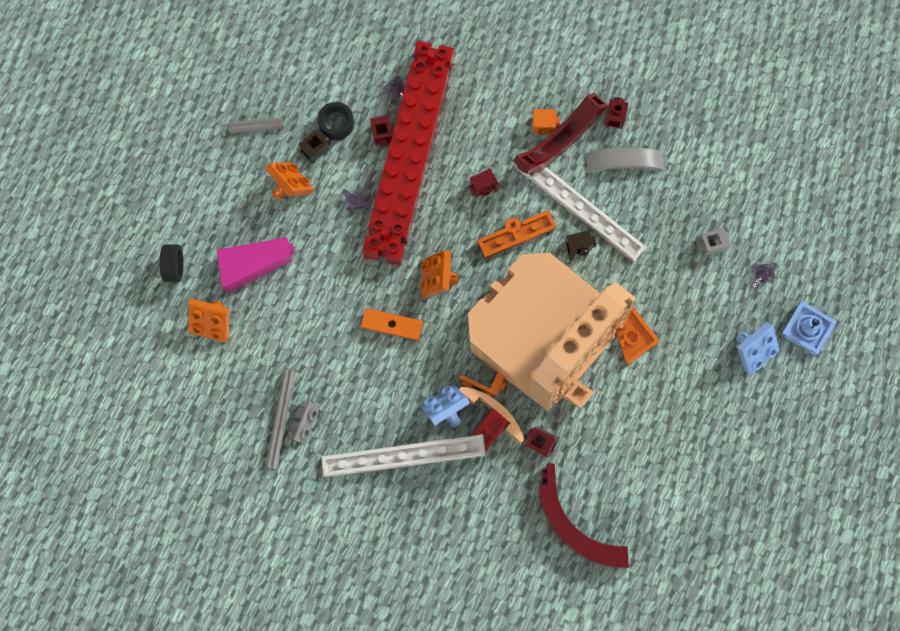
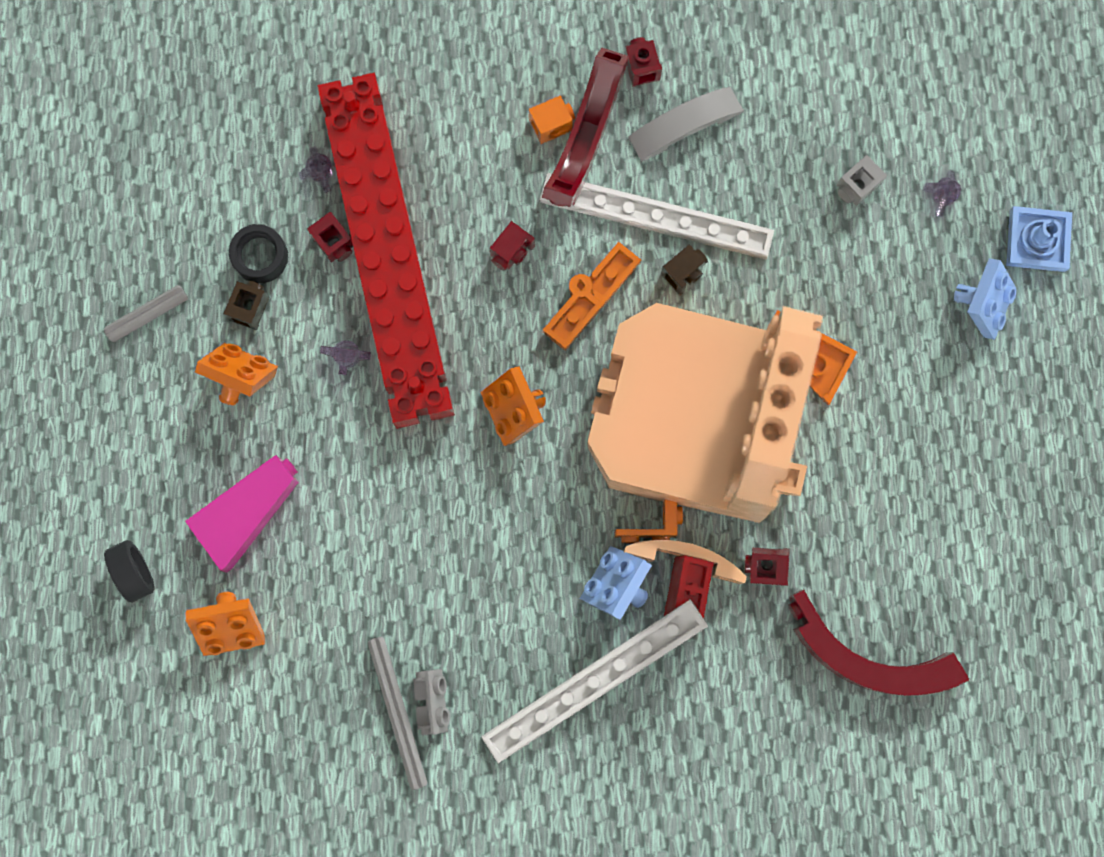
camera: 30 degrees left, 5 degrees up
orange tile [361,308,424,341] -> none

